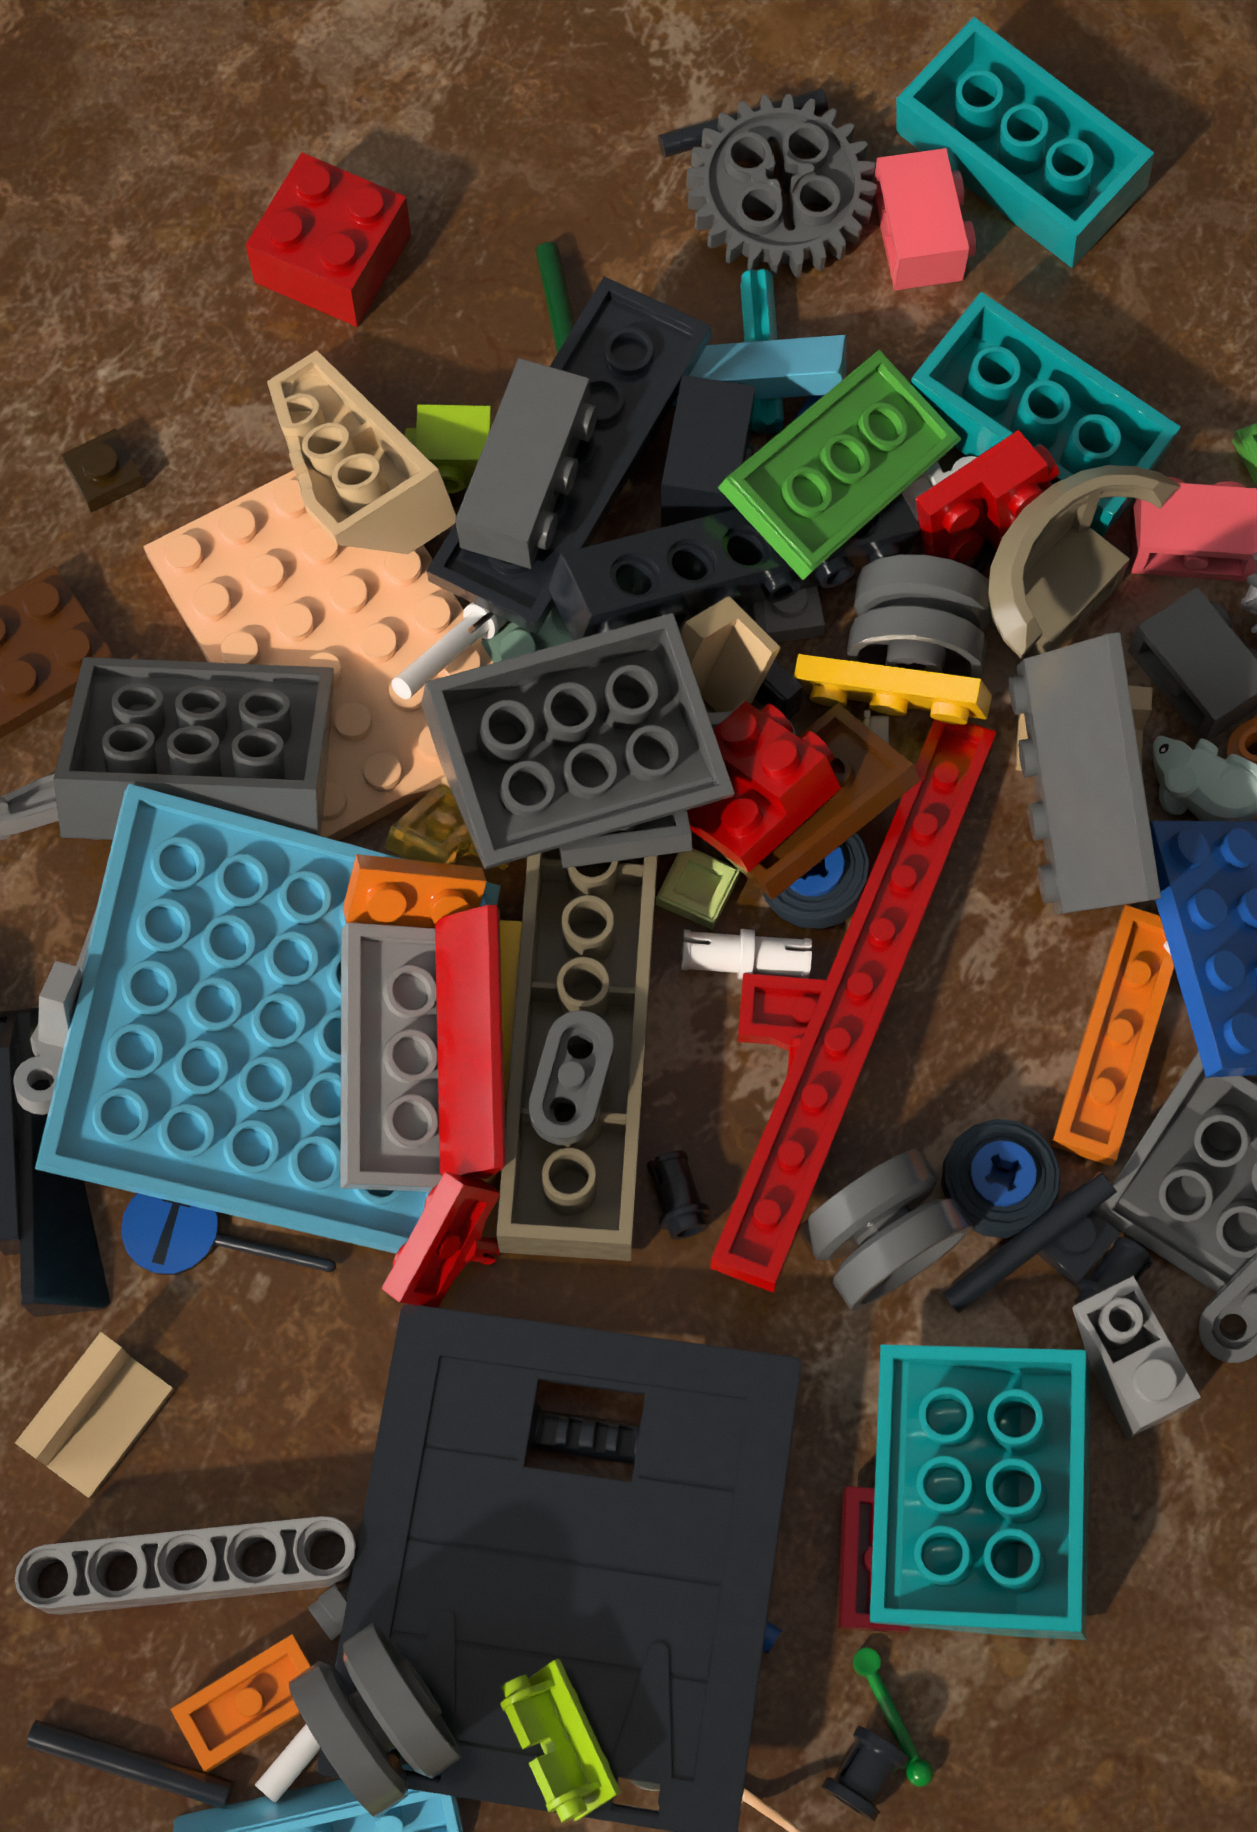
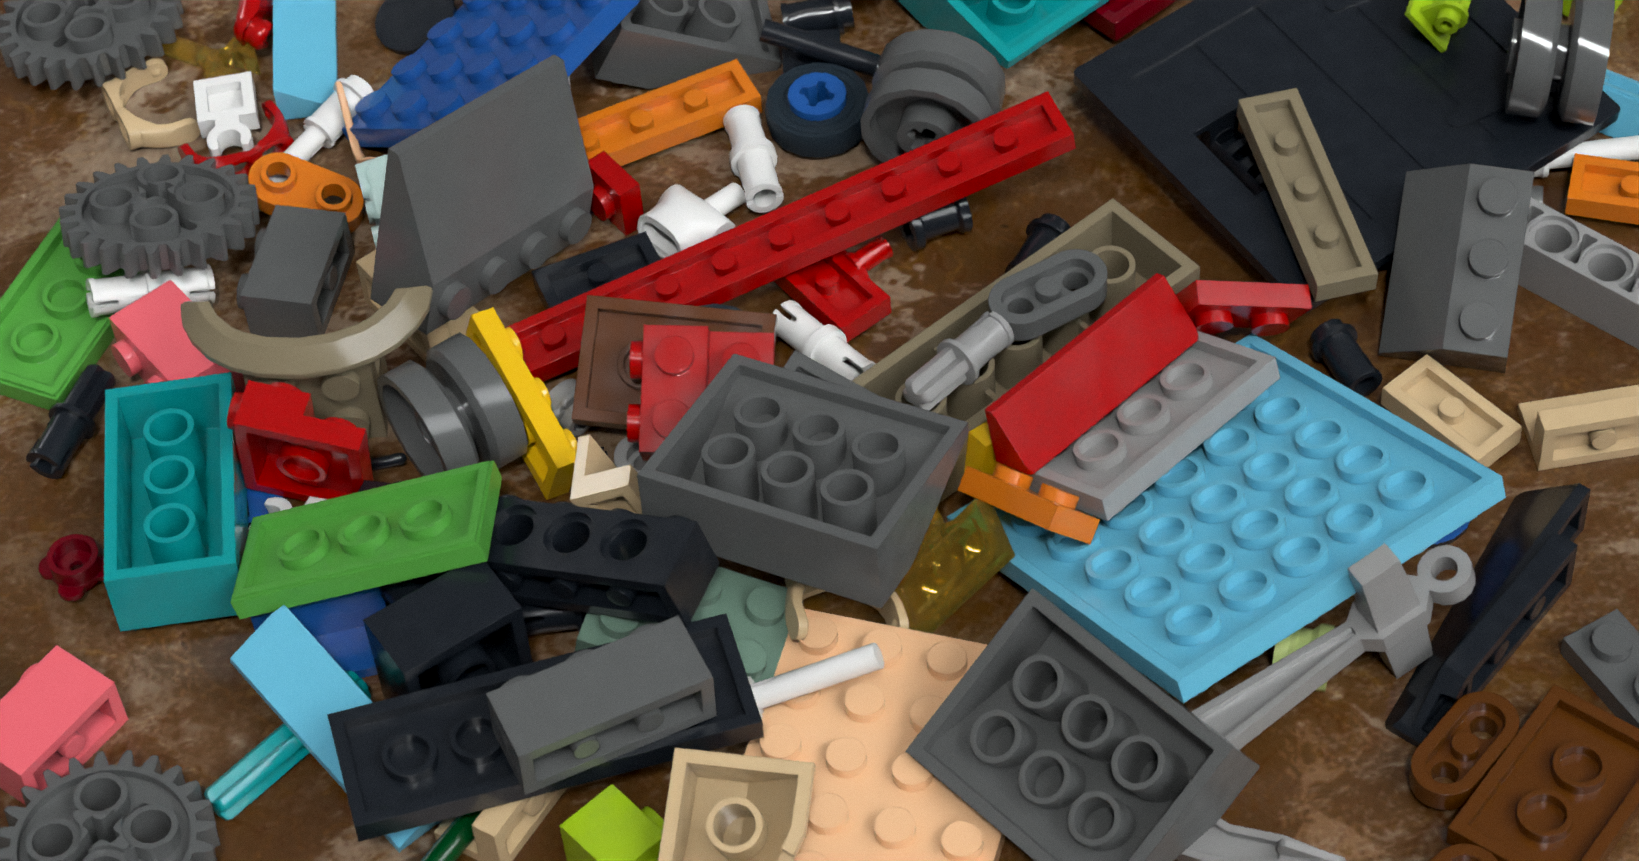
camera: 130 degrees left, 20 degrees down
none -> black axle [26,364,116,479]
none -> dark red plate [38,534,104,601]
none -> black plate [532,231,661,309]
none -> red plate [588,151,644,236]
none -> white piece [637,182,746,258]
none -> white pin [723,105,784,213]
none -> light grey axle [903,311,1014,411]
none -> dark tan plate [1237,88,1378,302]
none -> black pin [1310,319,1383,397]
none -> dark grey slope [1379,164,1534,373]
none -> tan plate [1381,354,1522,468]

